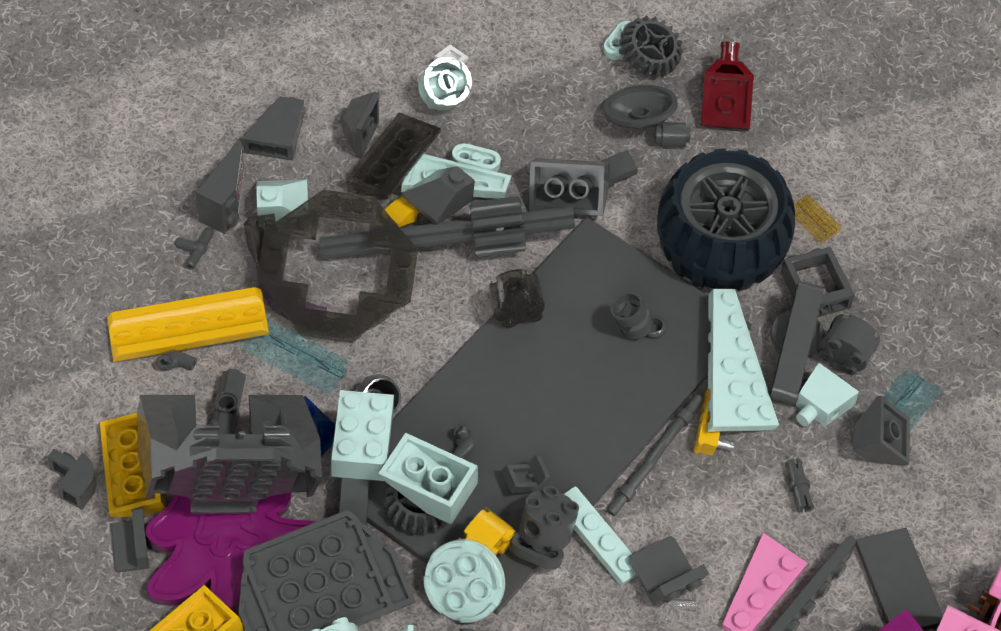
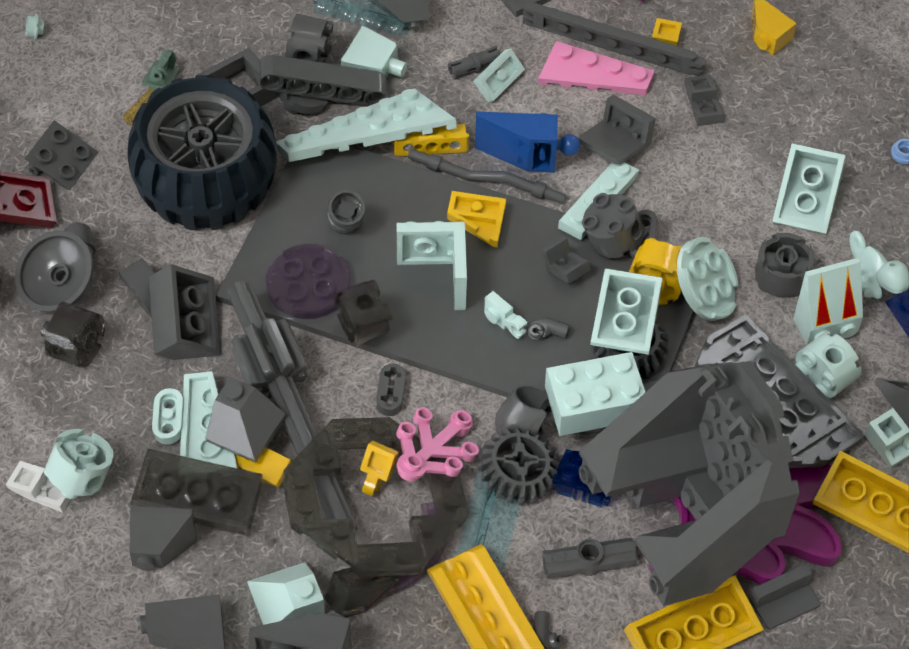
camera: 105 degrees left, 0 degrees up
none -> dark grey hinge [25,120,98,190]
none -> light aqua plate [26,14,44,40]
none -> clear smoke brick [41,302,105,368]
none -> sand green hinge [142,49,180,90]
none -> clear purple tile [266,244,351,319]
none -> yellow plate [360,440,399,496]
none -> dark grey beam [376,363,406,416]
none -> bright pink plant [396,407,479,481]
none -> light aqua bracket [397,221,467,310]
none -> yellow wing [447,191,506,248]
none -> light aqua plate [473,48,525,102]
none -> blue slope [475,111,581,173]
none -> dark grey gear [478,427,558,505]
none -> light aqua plate [484,291,527,339]

